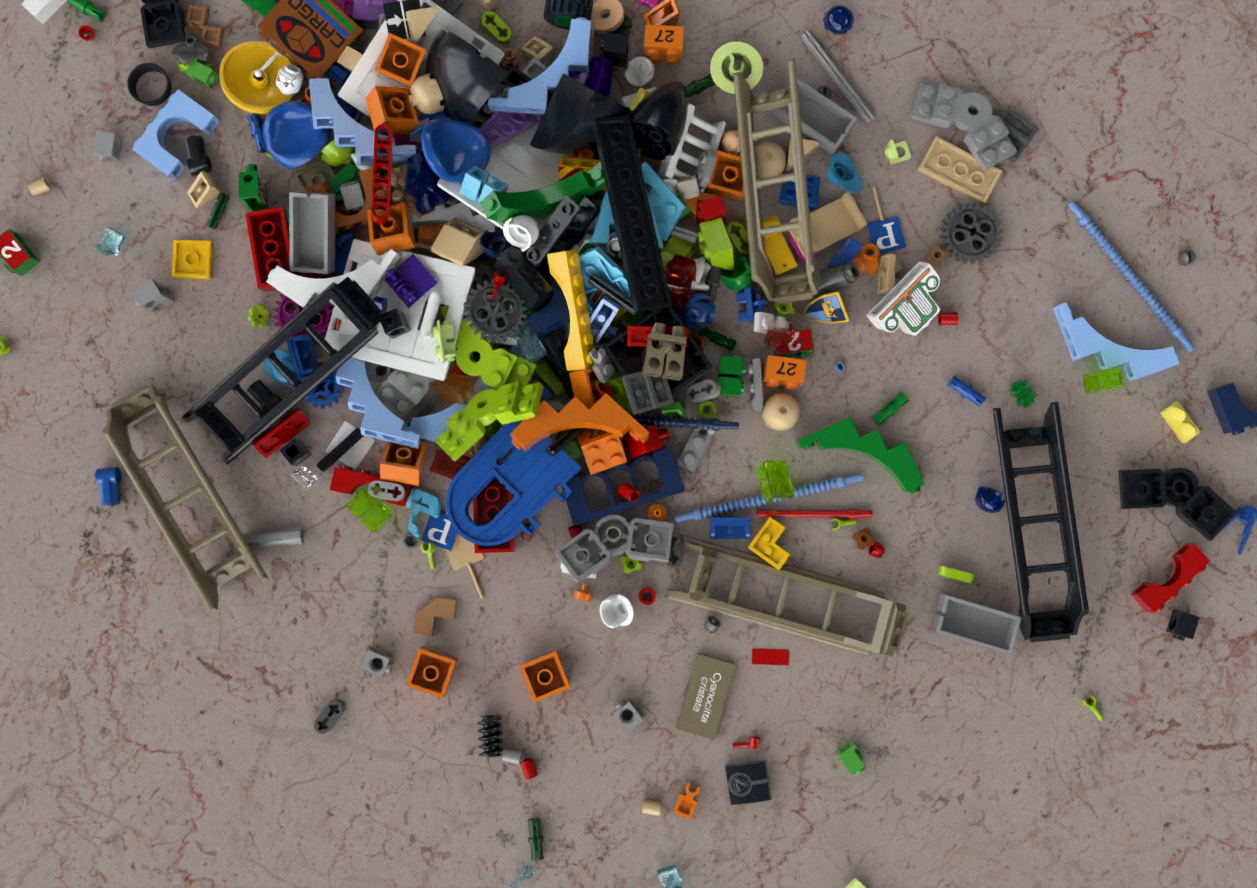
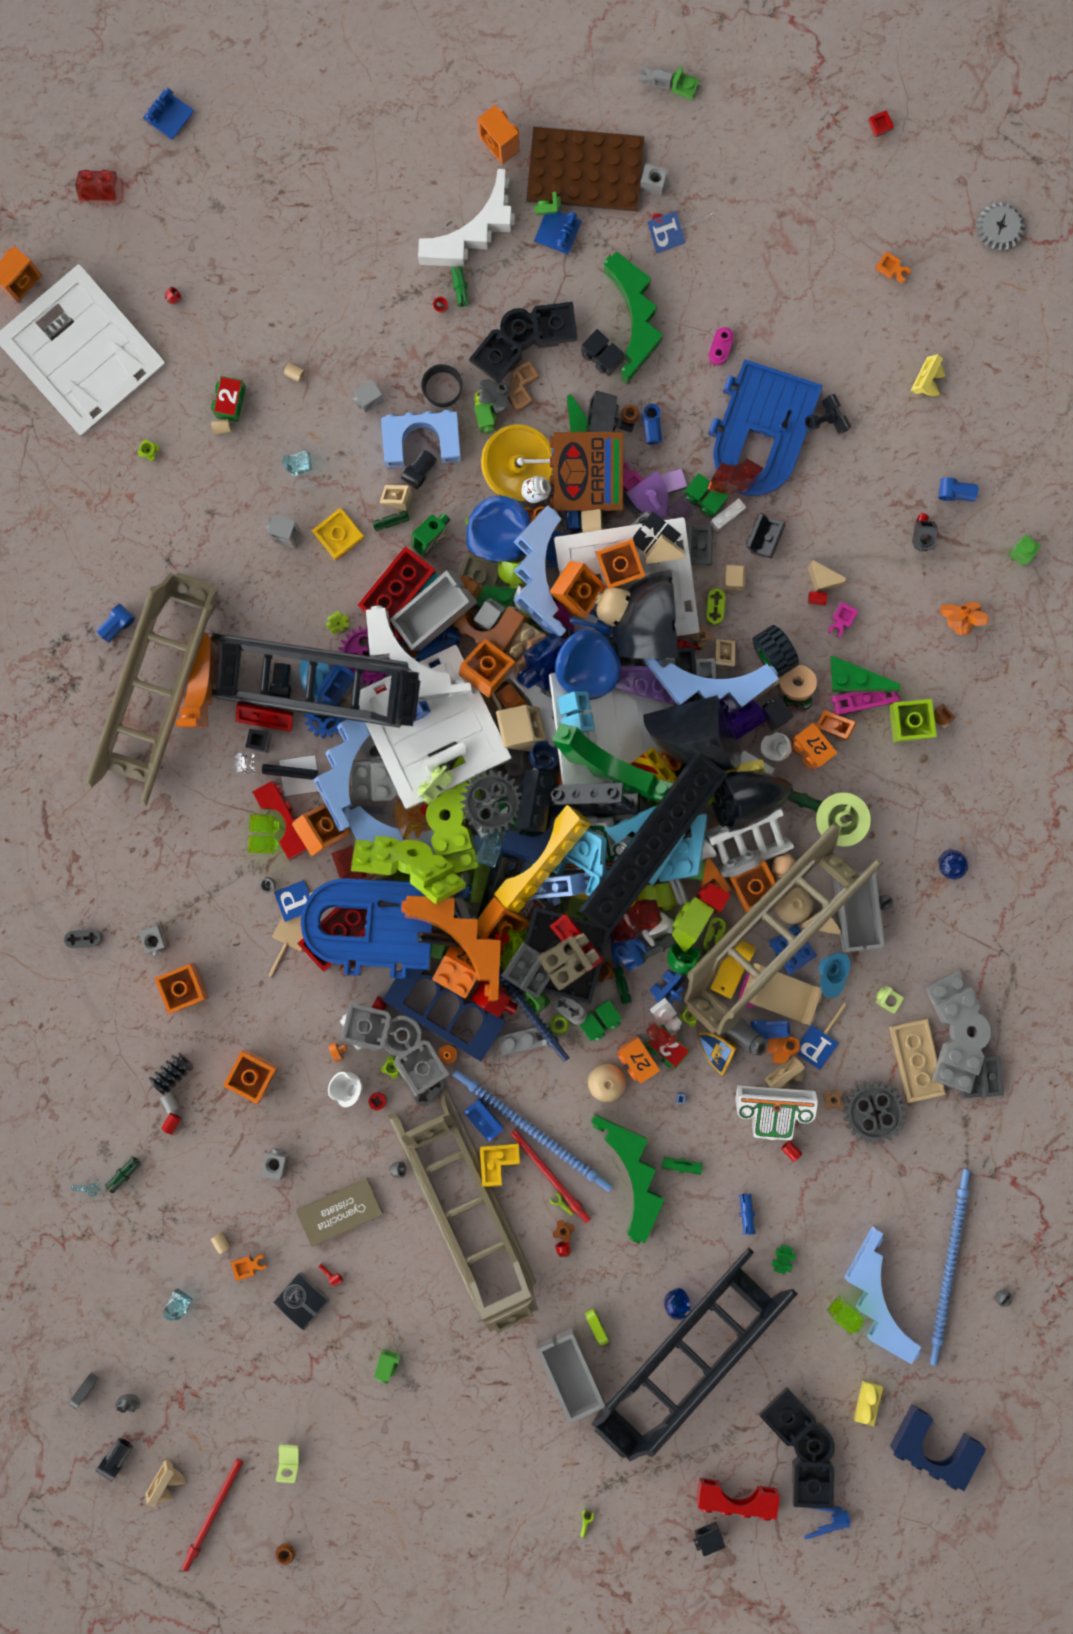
camera: 55 degrees right, 0 degrees up
light grey axle [243,527,304,550] -> none
blue pin [247,113,268,153] -> none
light grey beam [368,480,406,501] -> none
red beam [371,124,393,224] -> none
black brick [381,308,411,339] -> none
dark purple hinge [384,254,438,308] -> none
medium azure helmet [405,488,441,537] -> none
medium nougat tile [413,597,457,636] -> none
lime hand [421,542,436,569] -> none
red hand [491,270,506,298] -> none
white helmet [503,215,539,251] -> none
black axle [588,273,636,314] -> none
light grey plate [589,348,616,383] -> none
red hinge [618,483,640,502] -> none
dark tan tile [677,176,701,201] -> none
light grey hinge [748,358,763,413] -> none
red sticker [752,649,789,665] -> none
clear neon green bracket [757,460,795,503] -> none
light grey axle [801,30,875,124] -> none
none -> orange arch [176,633,215,728]
none -> tan hinge [211,419,231,435]

